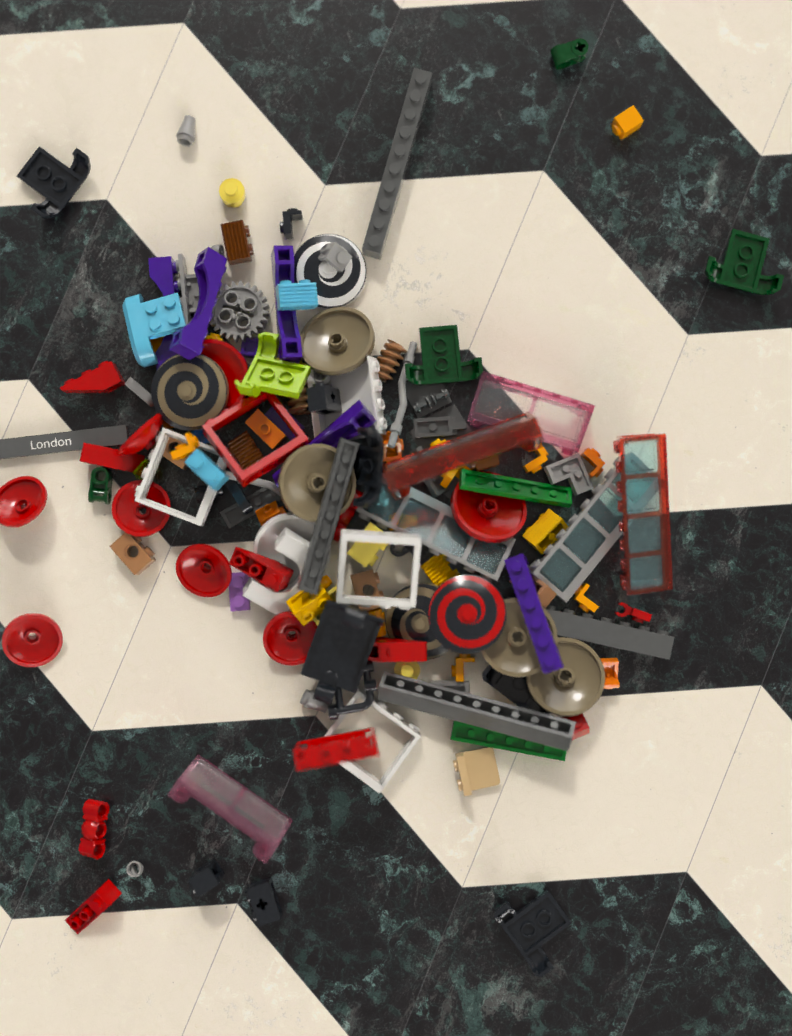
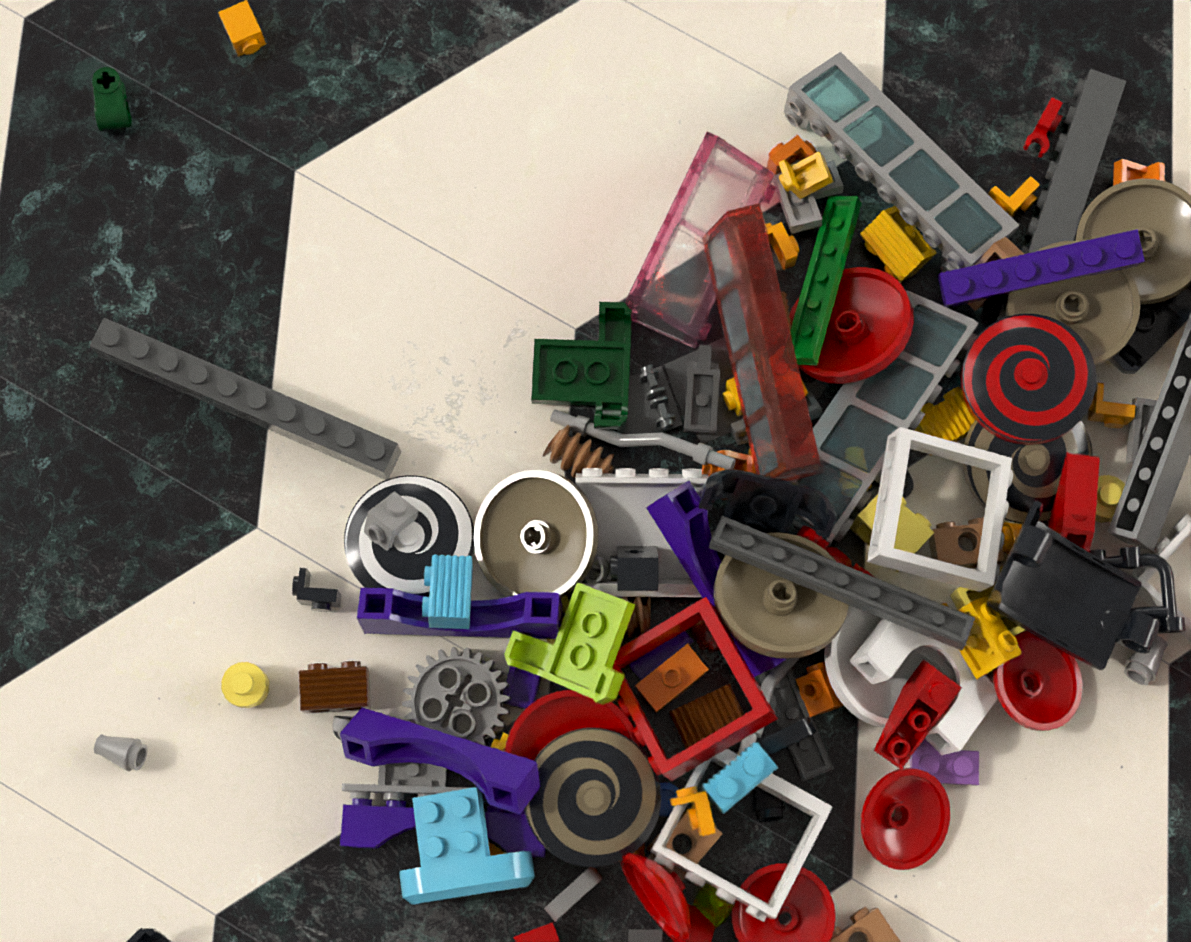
camera: 80 degrees left, 10 degrees down
window [613,433,673,595] -> none
none -> yellow bracket [779,151,834,199]

